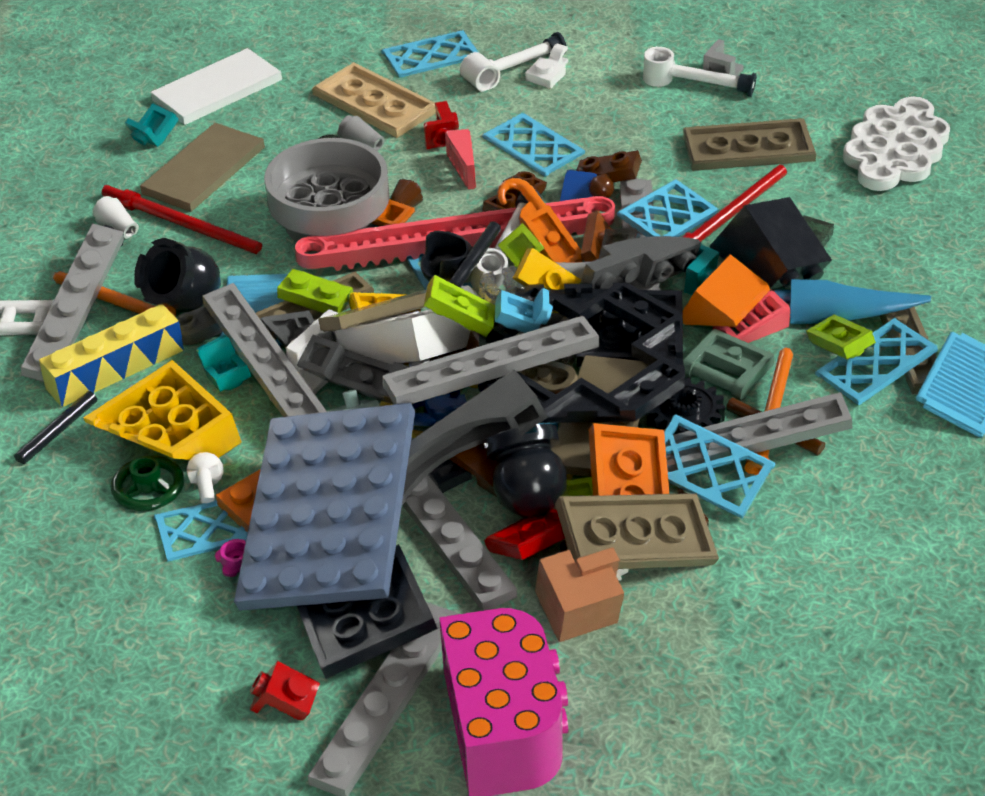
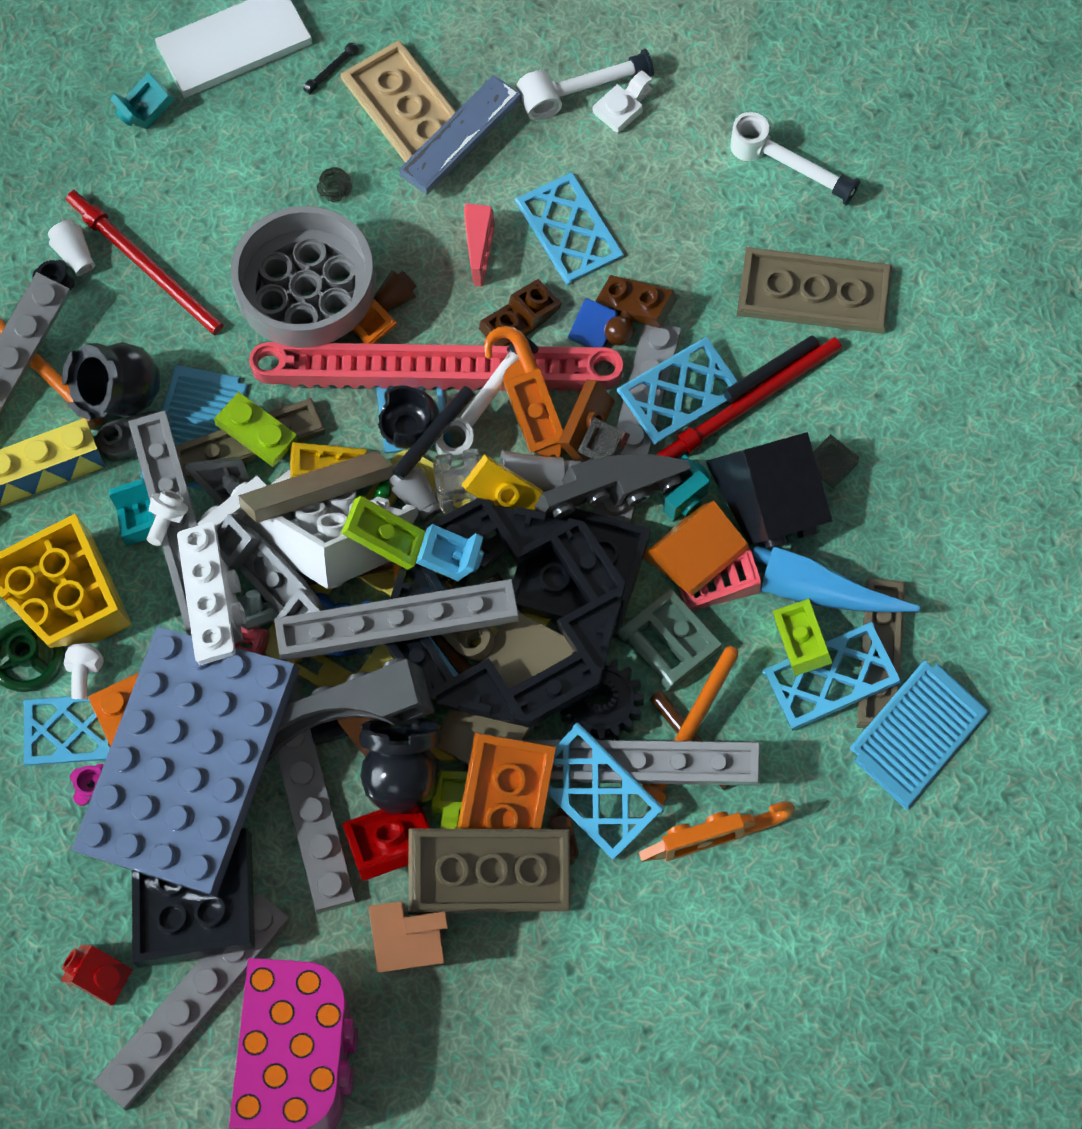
camera: 15 degrees right, 25 degrees up
dark tan tile [140,123,265,212] -> none
light grey cone [337,115,384,151] -> none
medium azure window [381,30,479,78] -> none
red bracket [424,101,459,149] -> none
lime plate [498,223,544,268] -> none
light grey panel [703,39,744,76] -> none
white plate [843,97,950,191] -> none
none -> white plate [147,490,188,546]
none -> white bracket [177,522,246,665]
none -> black hinge [303,42,359,95]
none -> sand blue tile [399,75,521,195]
none -> orange plate [638,801,795,862]
none -> black bar [723,335,820,403]

